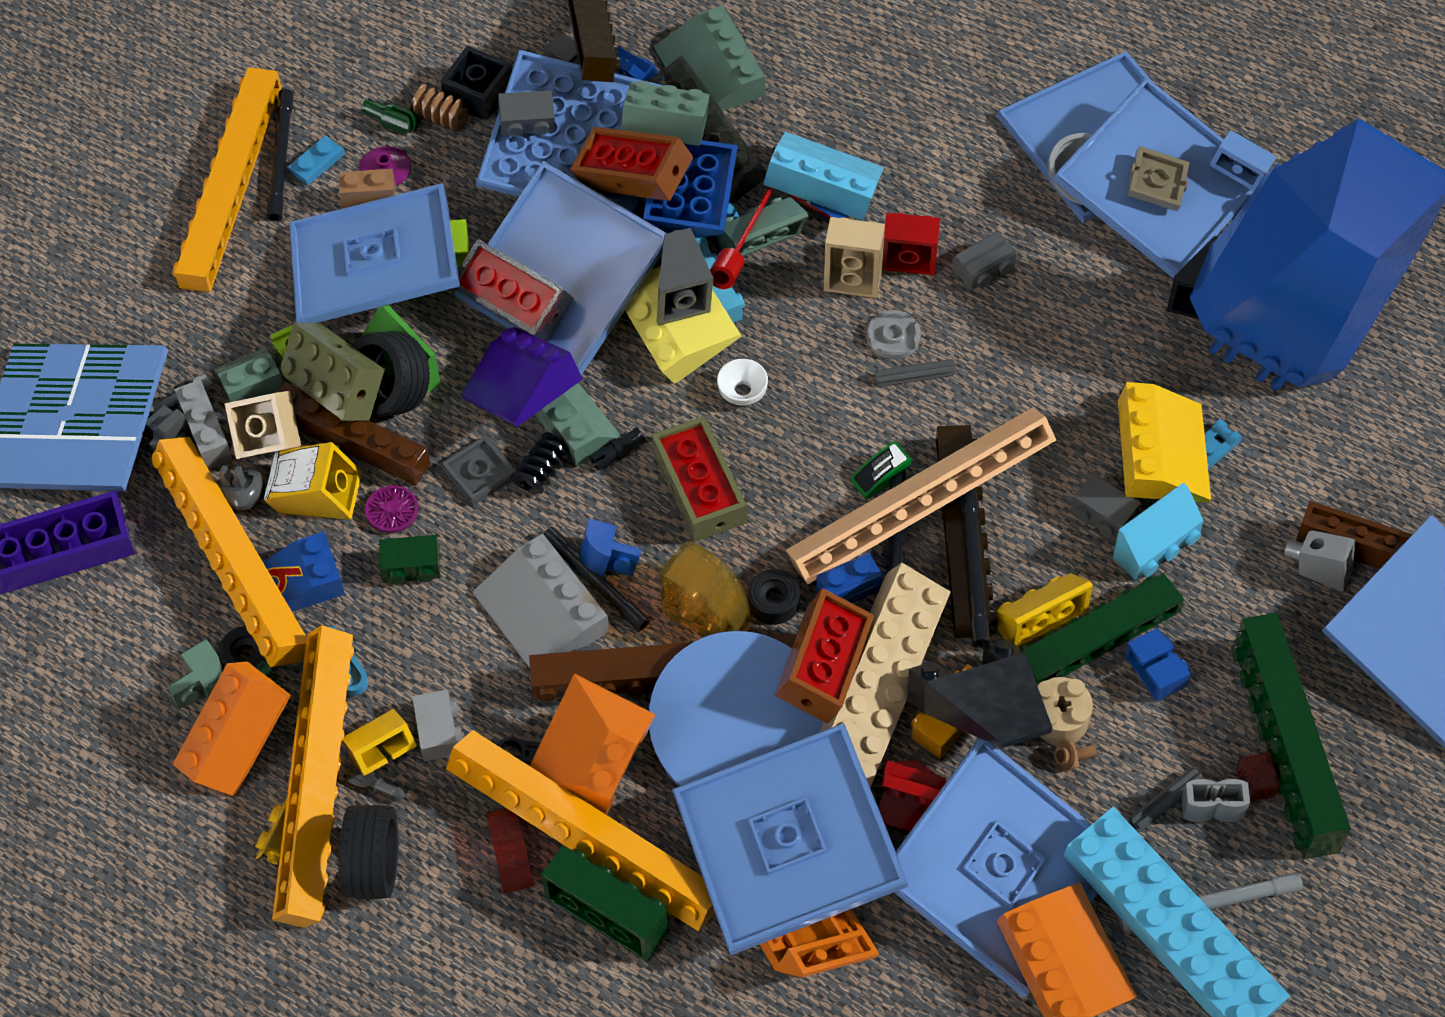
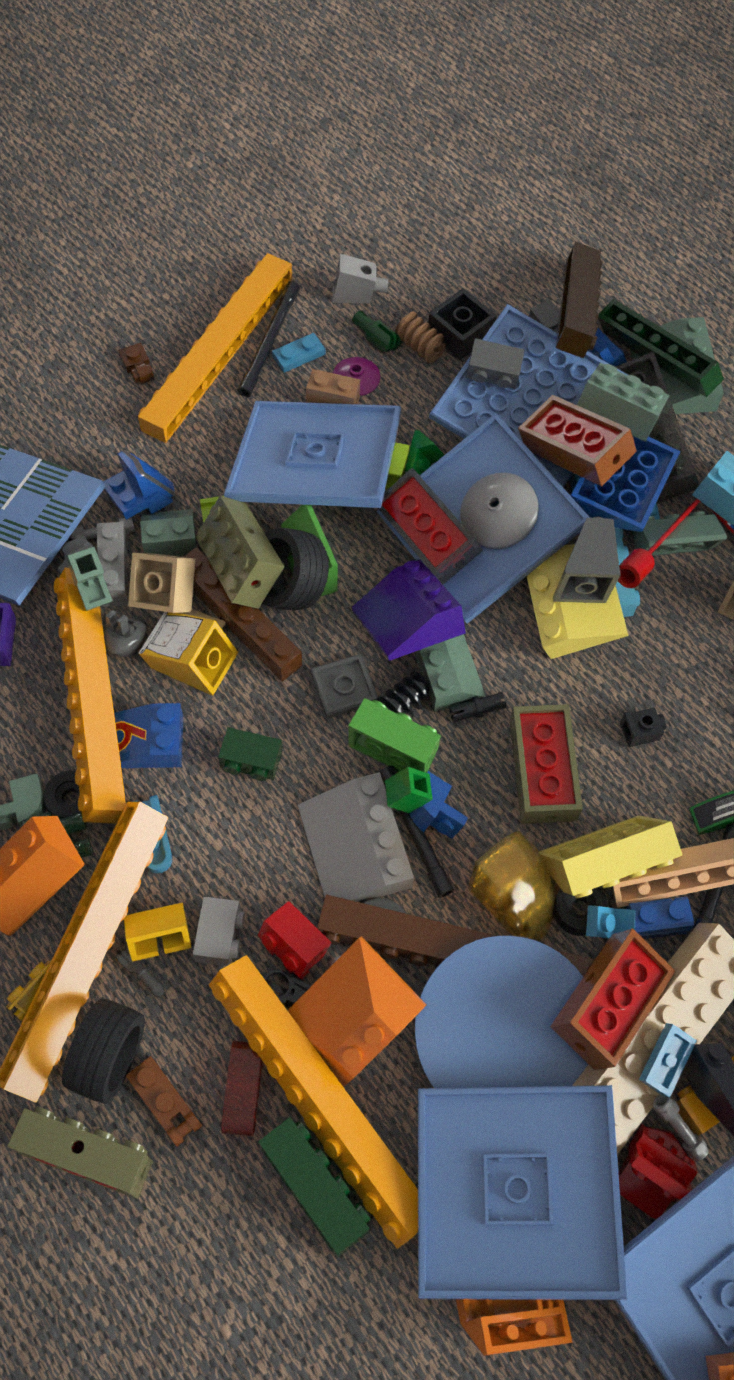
camera: 15 degrees right, 5 degrees up
magenta wheel [365,485,419,533] -> none
white piece [717,359,768,405] -> none
none -> olive brick [7,1106,153,1199]
none -> sand green brick [67,547,113,611]
none -> blue piece [103,451,175,520]
none -> reddish brown plate [118,342,154,384]
none -> dark orange plate [126,1056,202,1147]
none -> red brick [257,901,332,980]
none -> light grey torso [332,254,388,303]
none -> bright green slope [348,698,441,773]
none -> green brick [385,767,433,813]
none -> green slope [405,429,445,479]
none -> light grey dish [460,473,539,549]
none -> light yellow slope [535,816,682,898]
none -> dark azure slope [586,905,636,938]
none -> dark green brick [598,299,724,397]
none -> black brick [620,707,666,747]
none -> dark azure plate [639,1023,697,1098]
none -> light grey bar [653,1095,709,1161]

